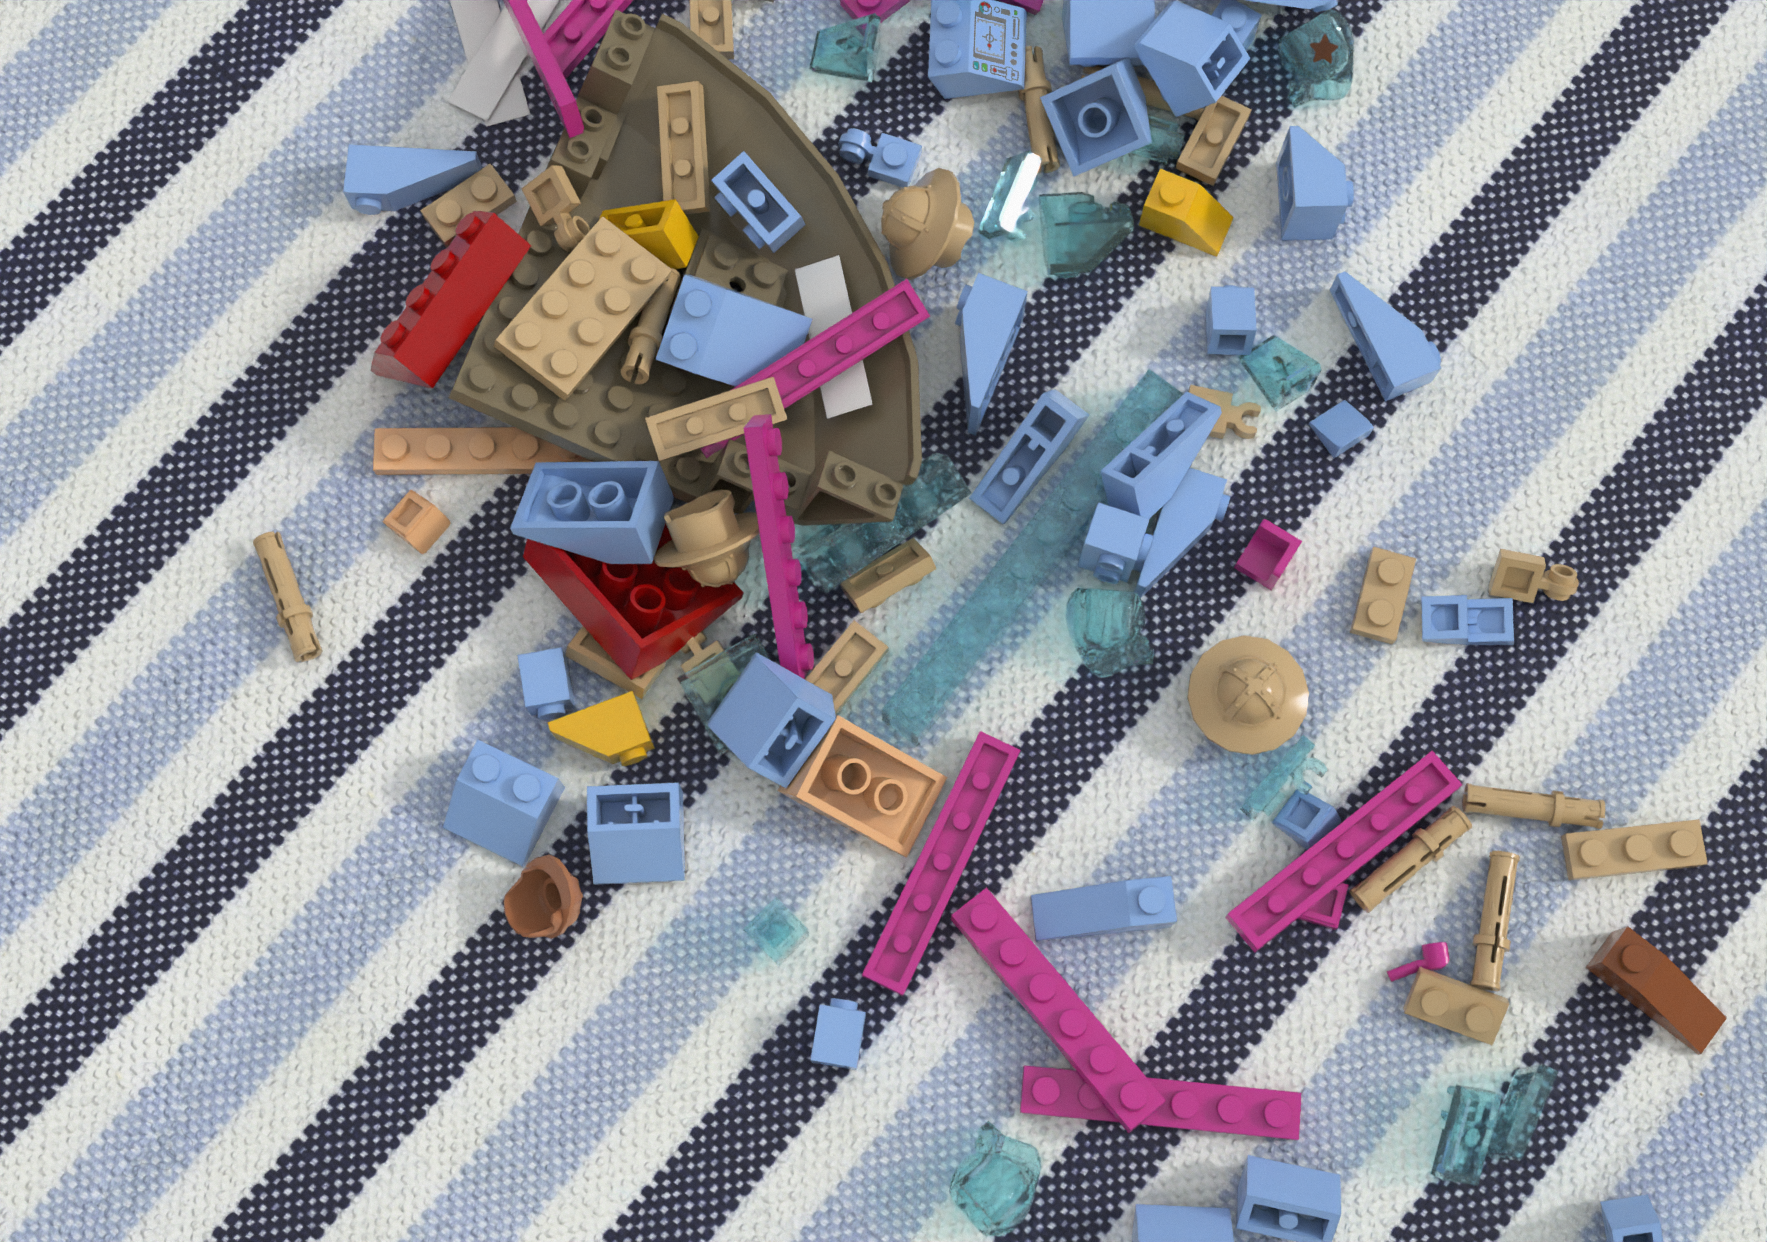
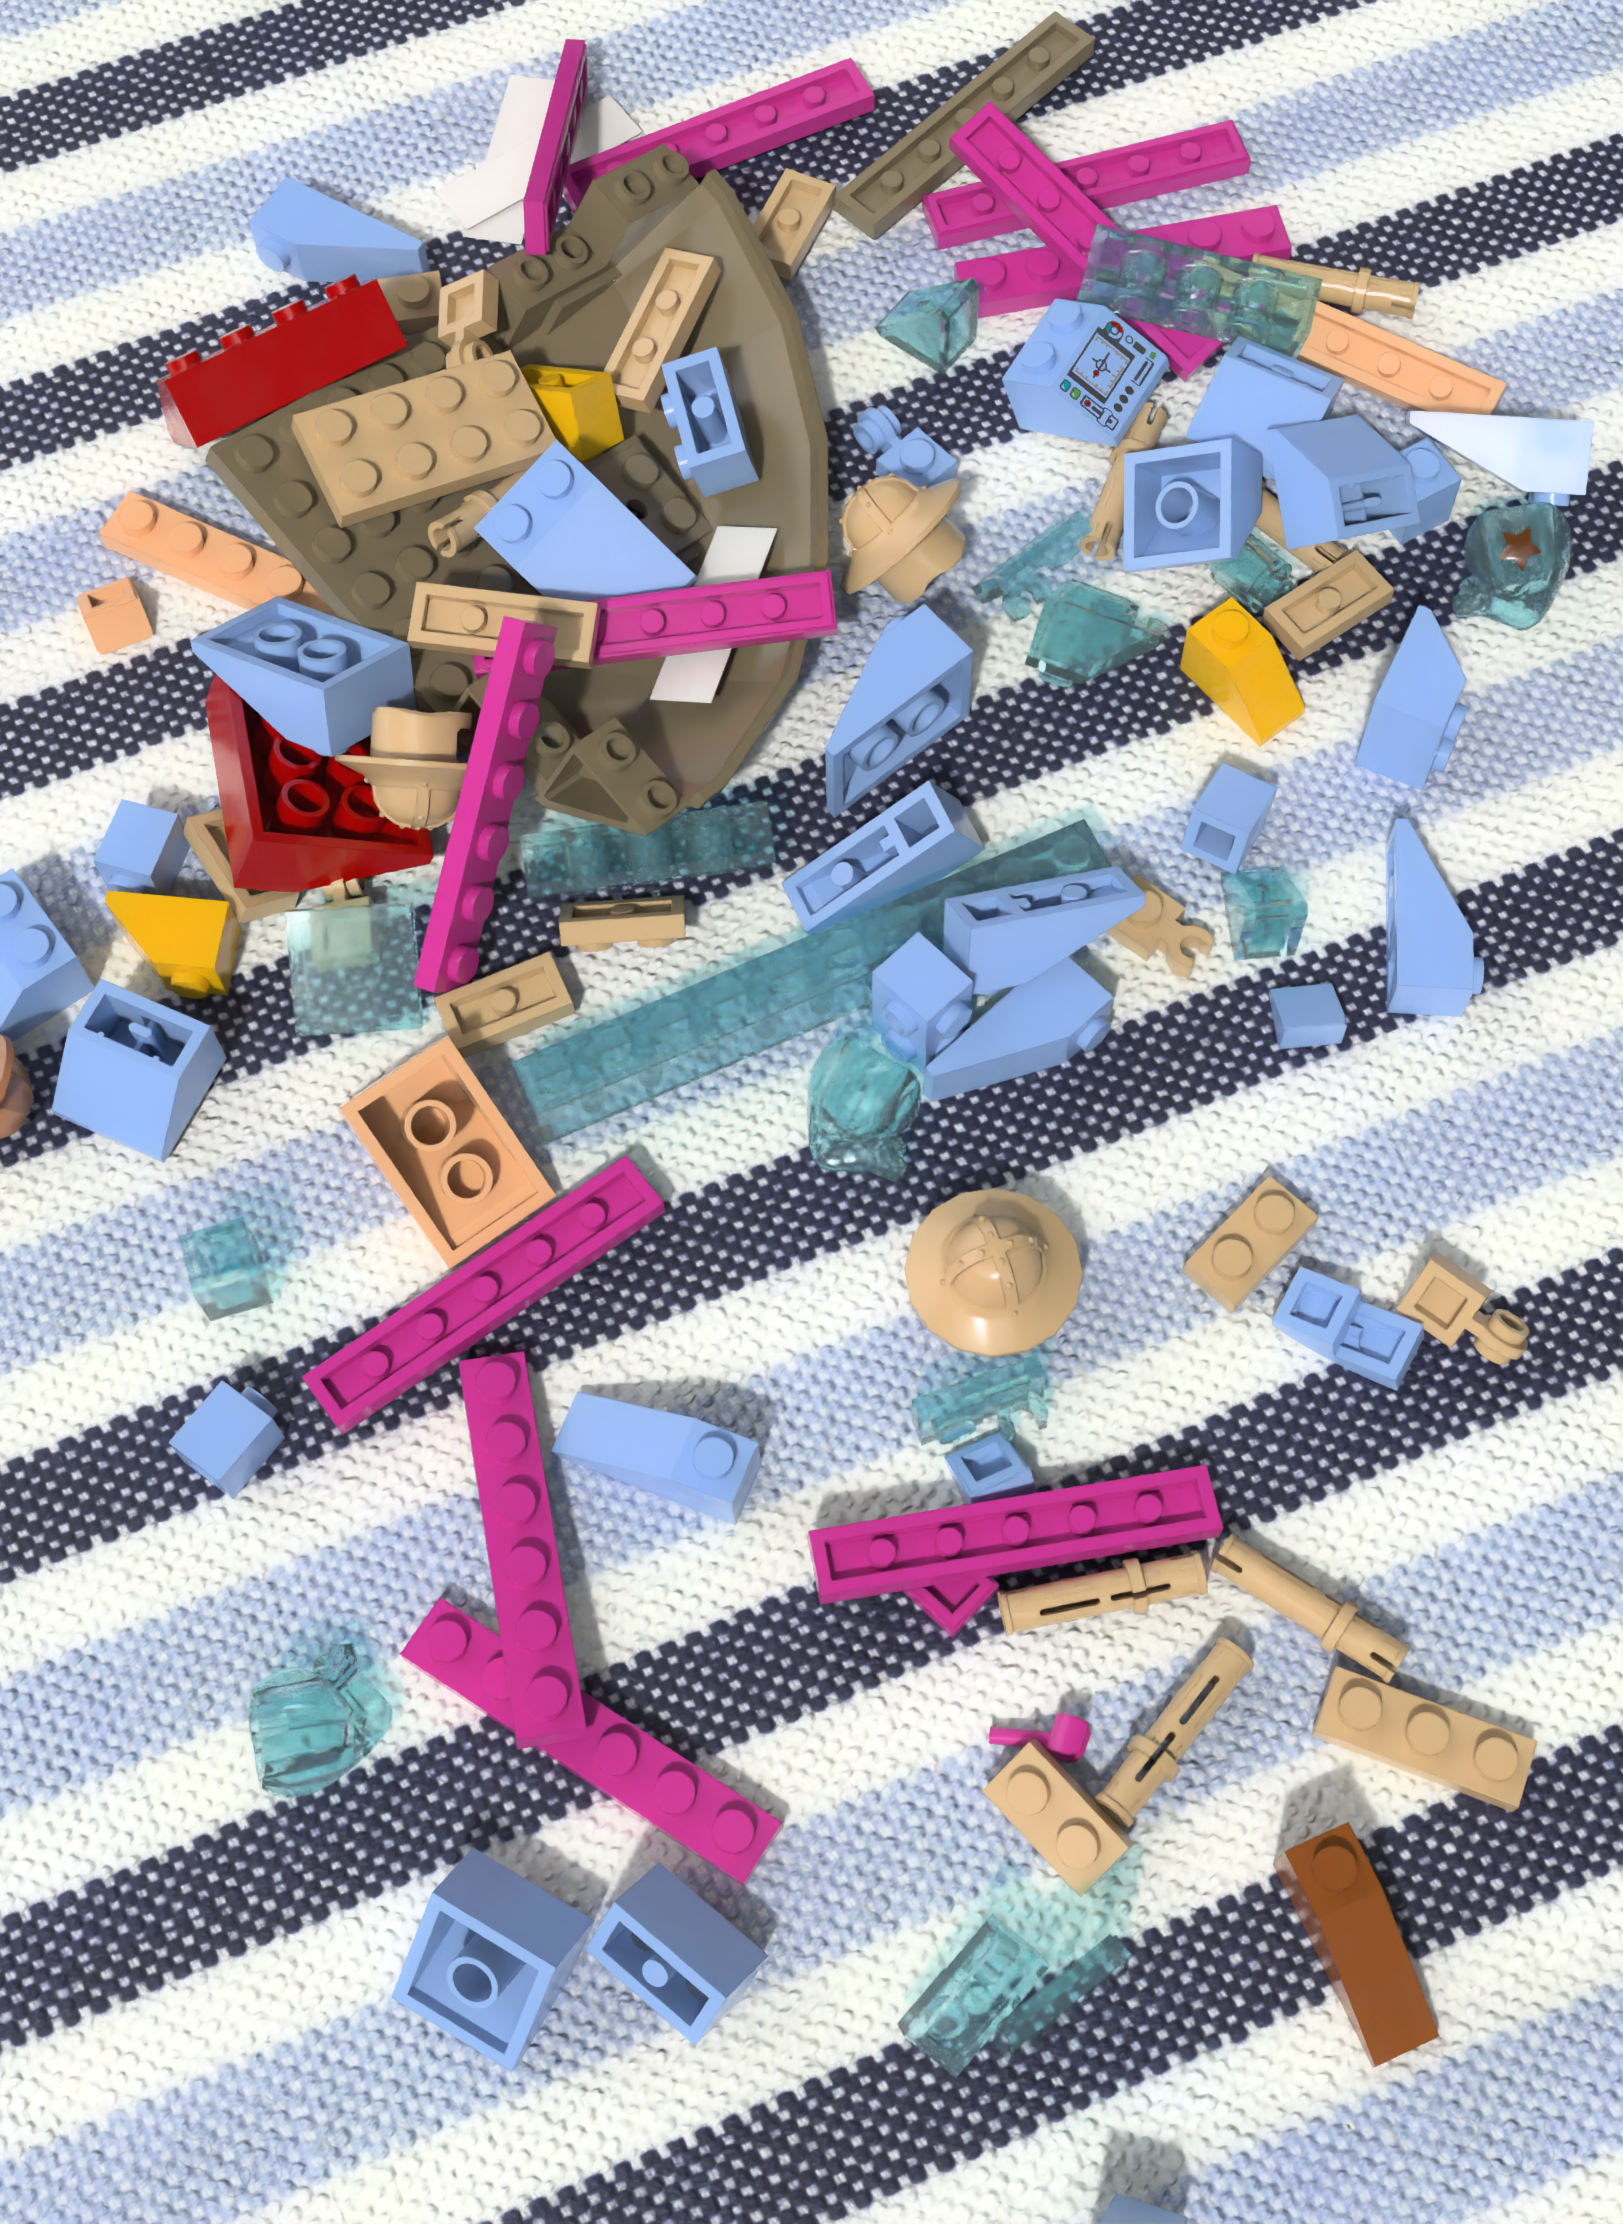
camera: 30 degrees right, 10 degrees down
light blue slope [708,652,836,788] -> none
dark pink panel [1234,519,1302,590] -> none

